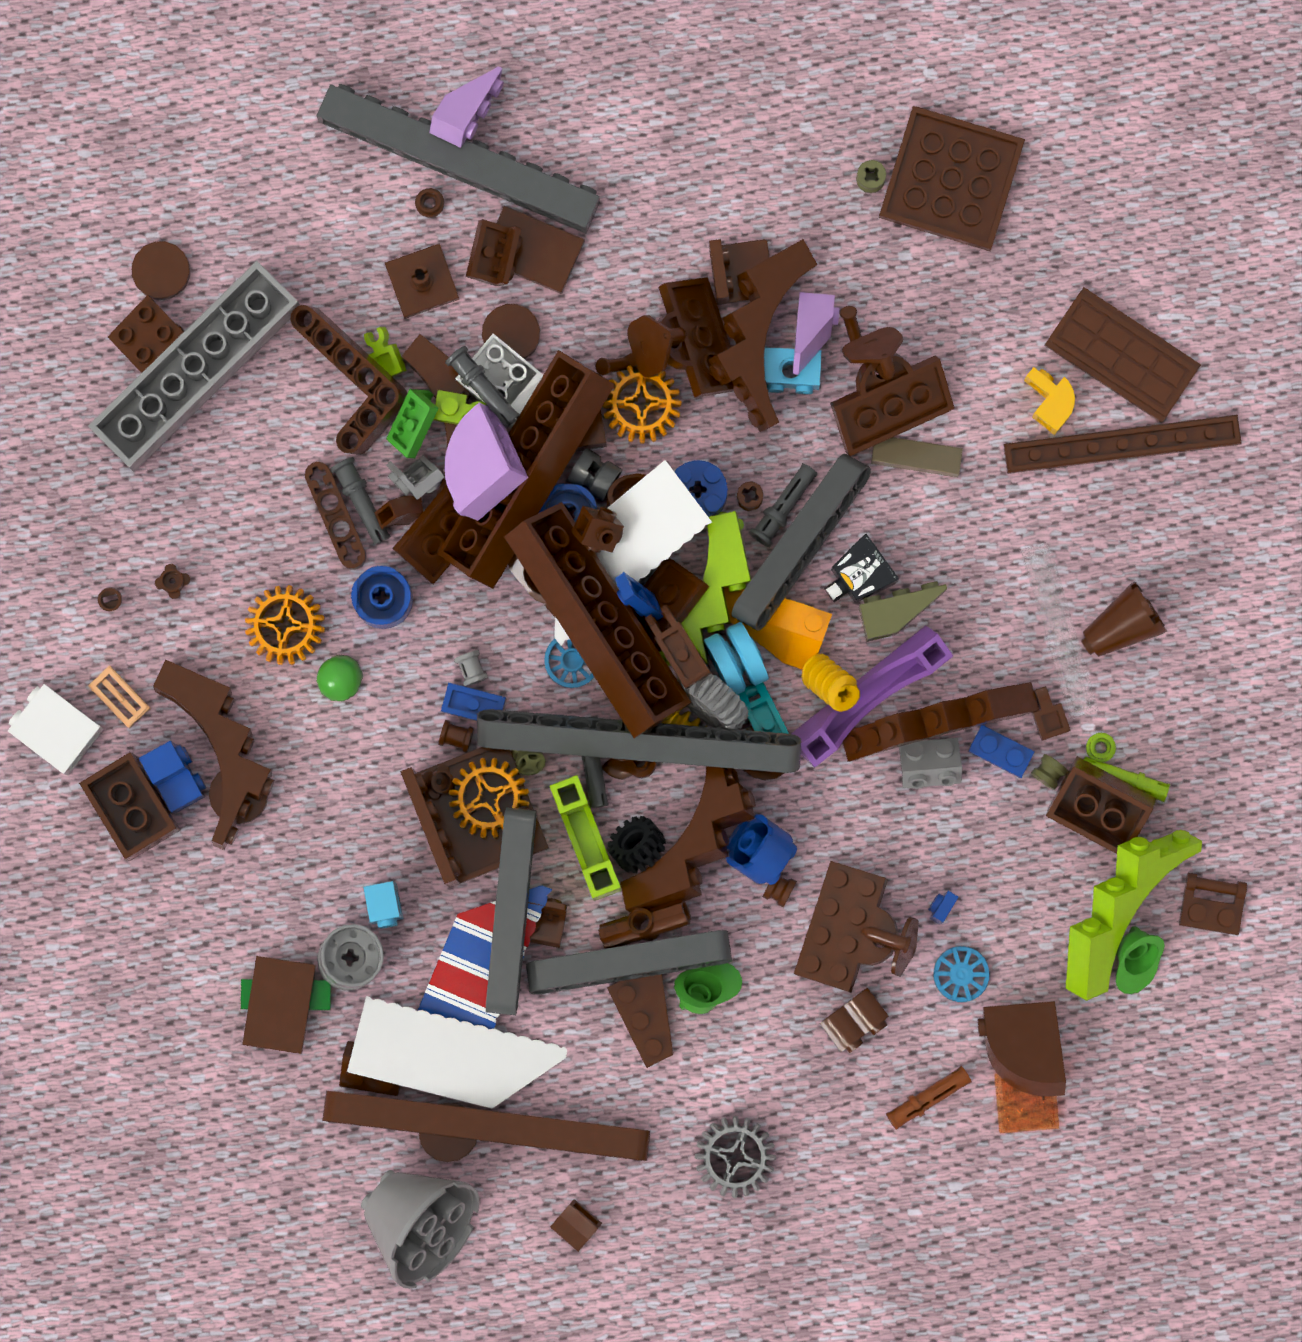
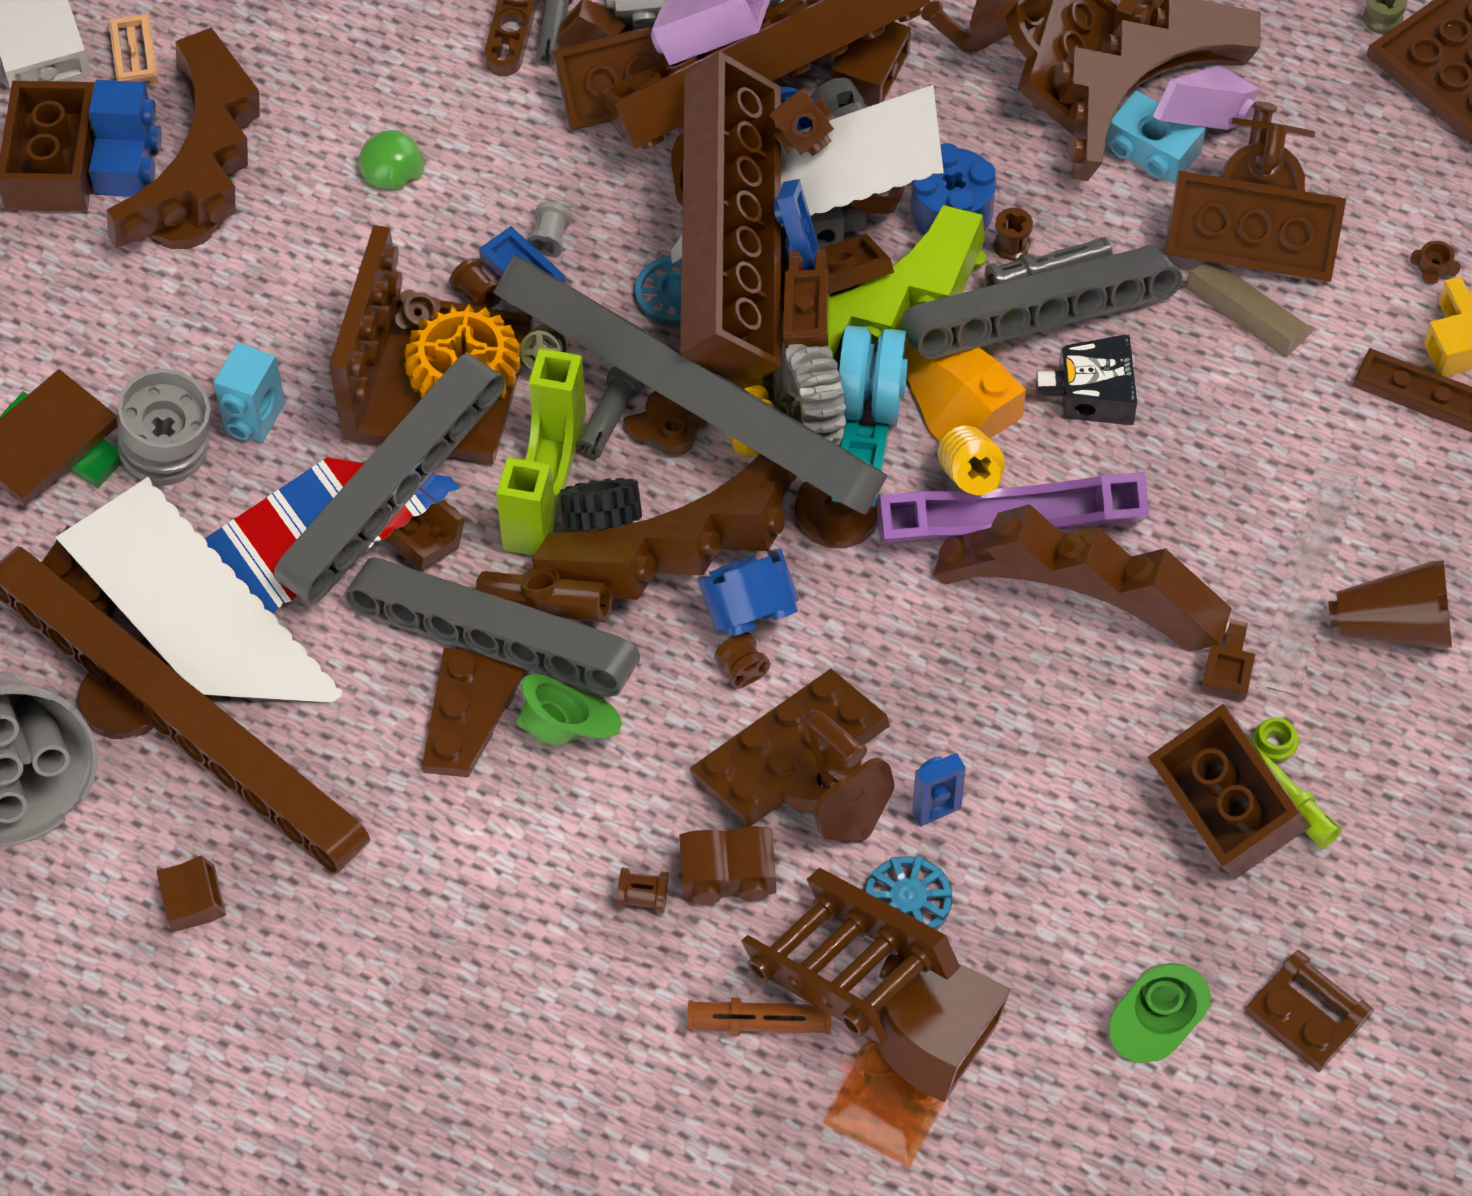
camera: 30 degrees right, 25 degrees down
light orange gear [245,585,325,665] -> none
blue brick [351,566,413,629] -> none
light orange gear [602,366,682,444] -> none
light grey gear [695,1116,776,1198] -> none
olive slope [858,581,947,642] -> none
light grey bracket [899,738,962,789] -> none
blue plate [968,725,1035,779] -> none
olive wheel [1031,754,1068,790] -> none
lime arch [1066,830,1202,1001] -> none
none -> reddish brown bush [617,867,669,914]
none -> reddish brown fence [741,867,960,1044]
none -> reddish brown plate [1410,241,1461,284]

